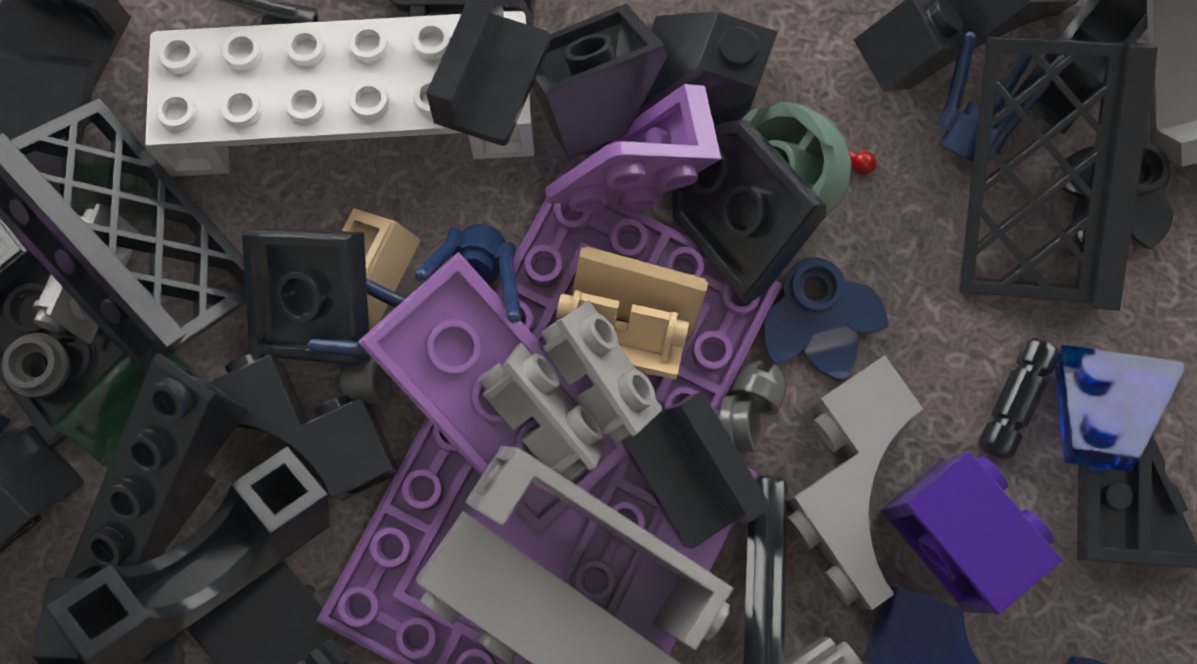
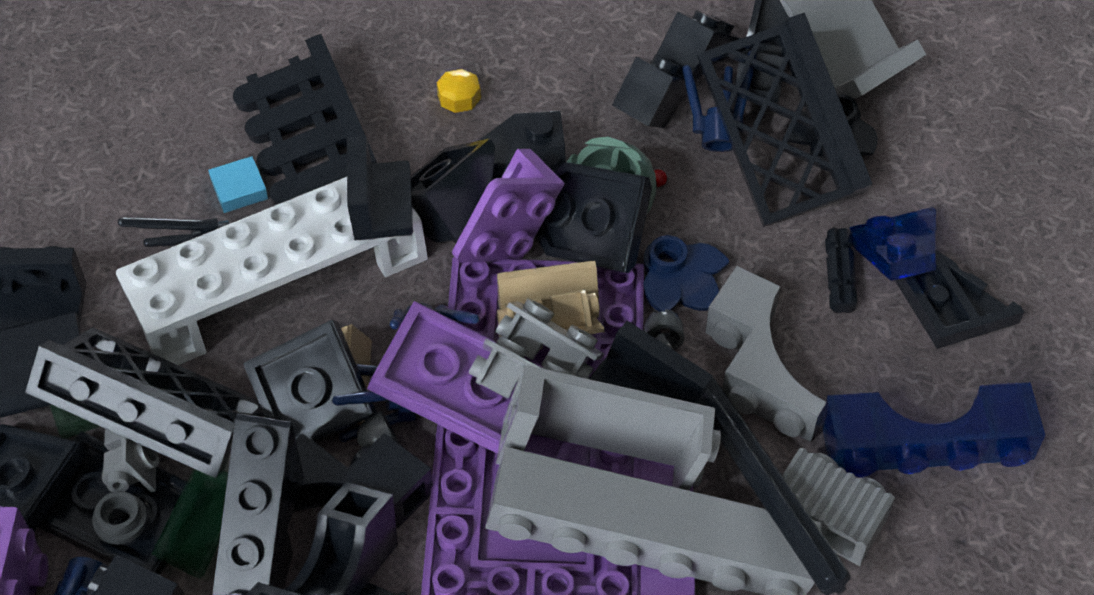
camera: 25 degrees left, 25 degrees down
dark purple brick [880,451,1063,614] -> none

